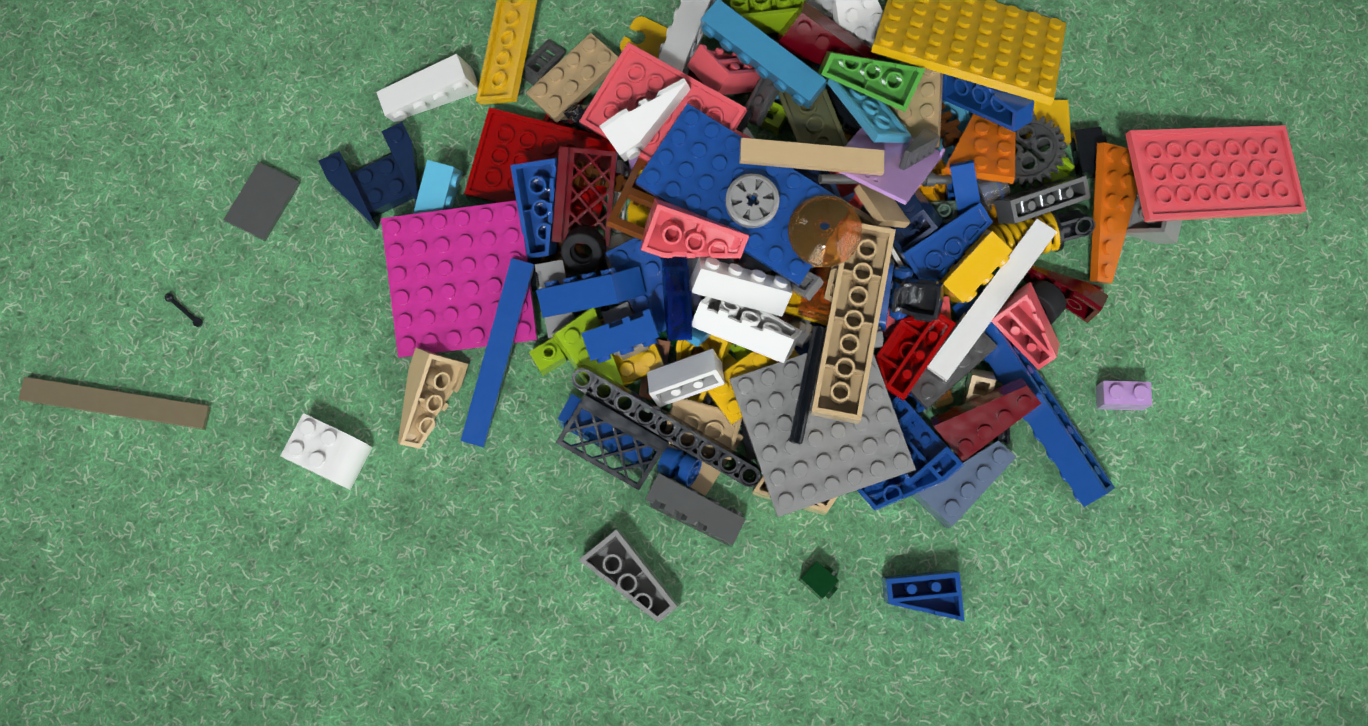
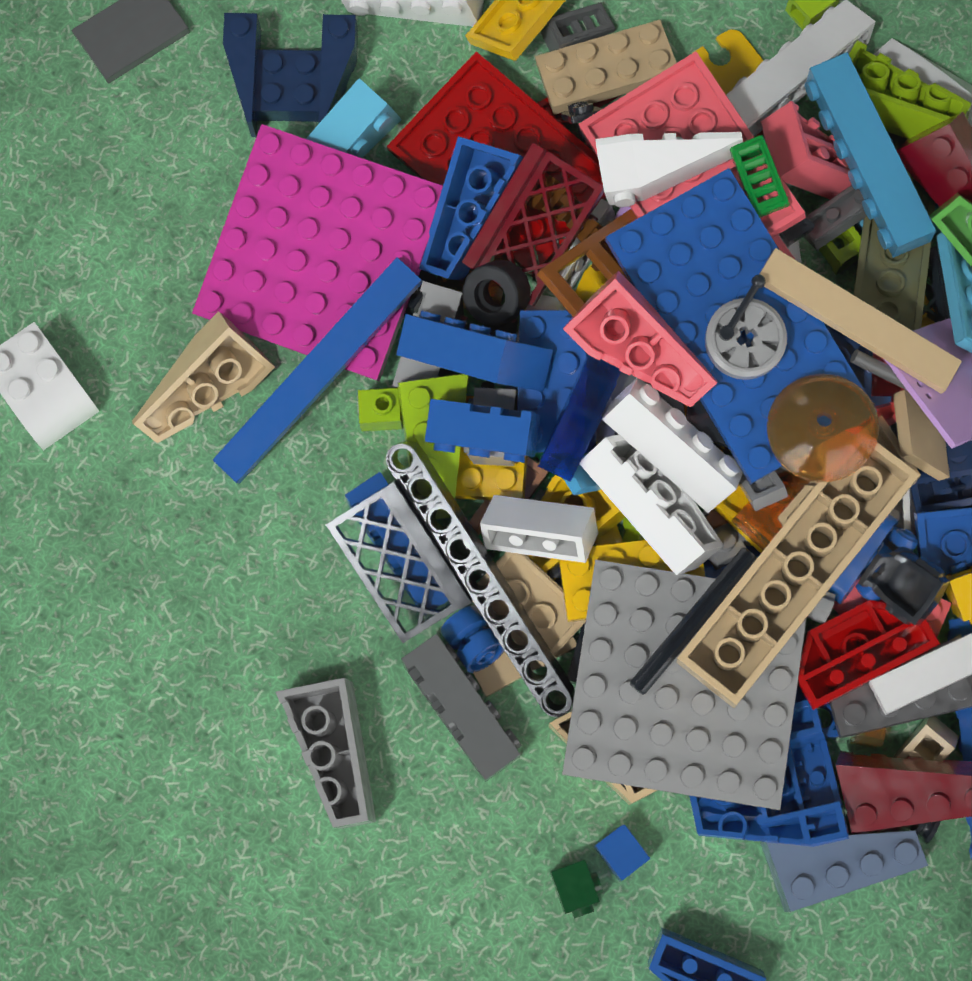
camera: 30 degrees right, 0 degrees up
none -> blue panel [594,825,650,882]
none -> black hinge [719,274,766,341]
none -> green slope [730,135,790,217]

